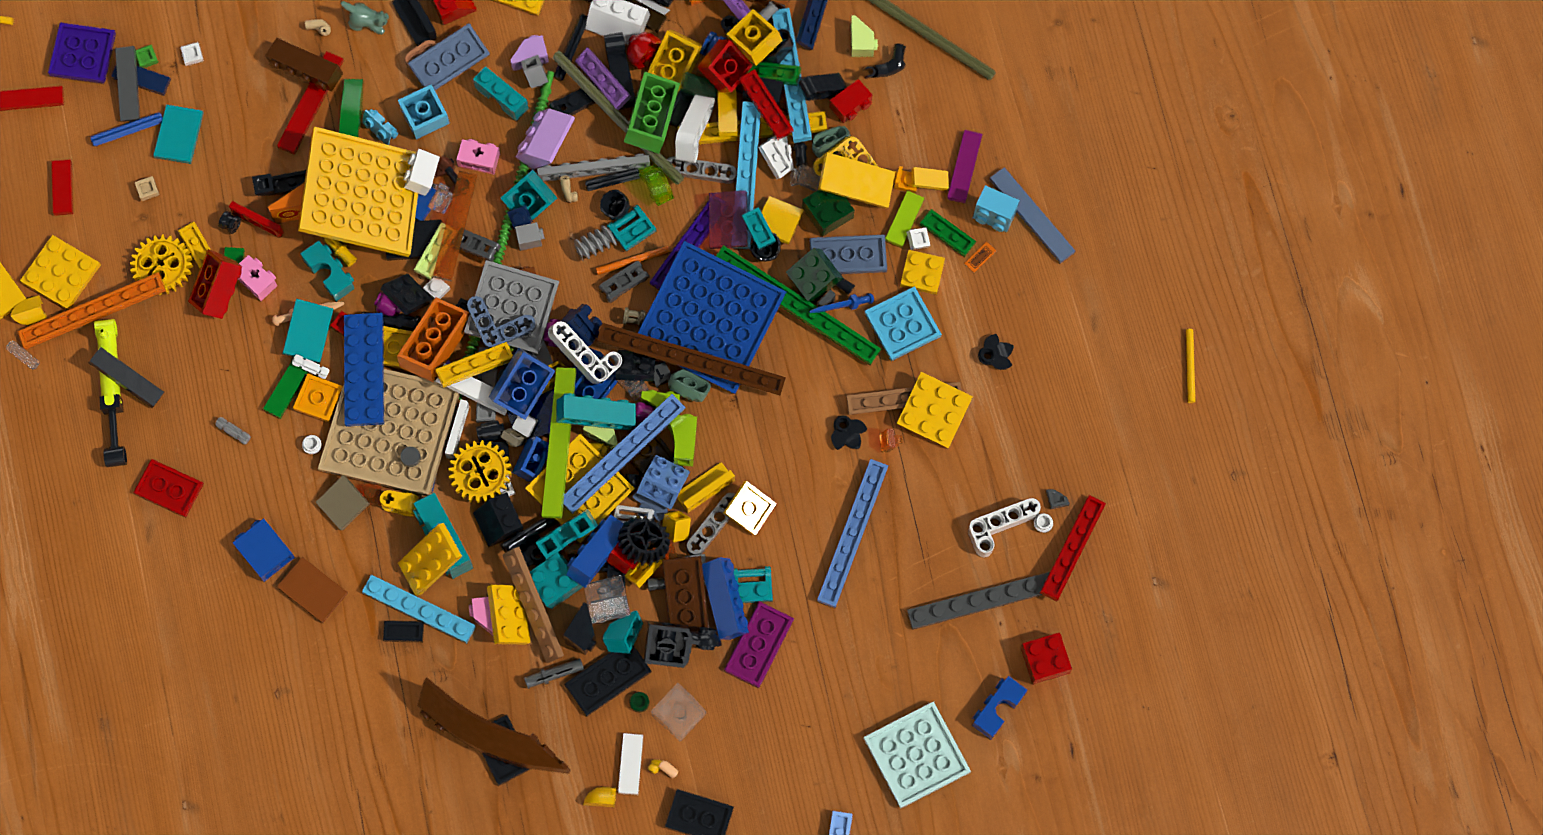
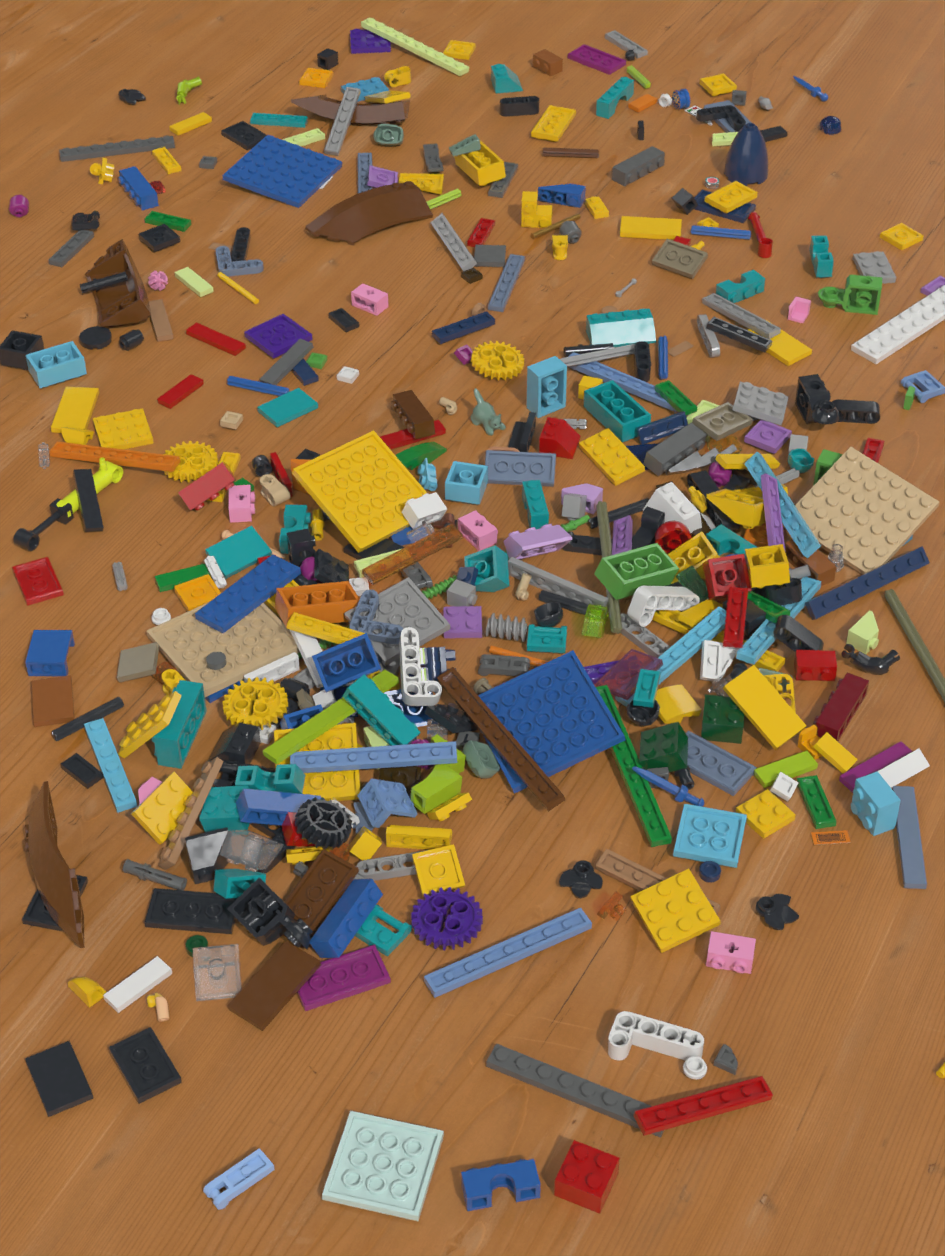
camera: 45 degrees right, 30 degrees down
none -> black axle [51,697,124,741]
none -> reddish brown tile [227,941,321,1031]
none -> tan piece [260,474,290,507]
none -> black brick [287,529,316,567]
none -> dark purple gear [411,887,483,950]
none -> yellow plate [427,792,472,822]
none -> medium lavender plate [444,606,482,638]
none -> dark blue tile [699,861,721,883]
none -> teal arch [706,524,757,560]
none -> bright pink brick [706,931,756,974]
none -> dark red brick [813,672,869,741]
none -> white tile [878,749,930,788]

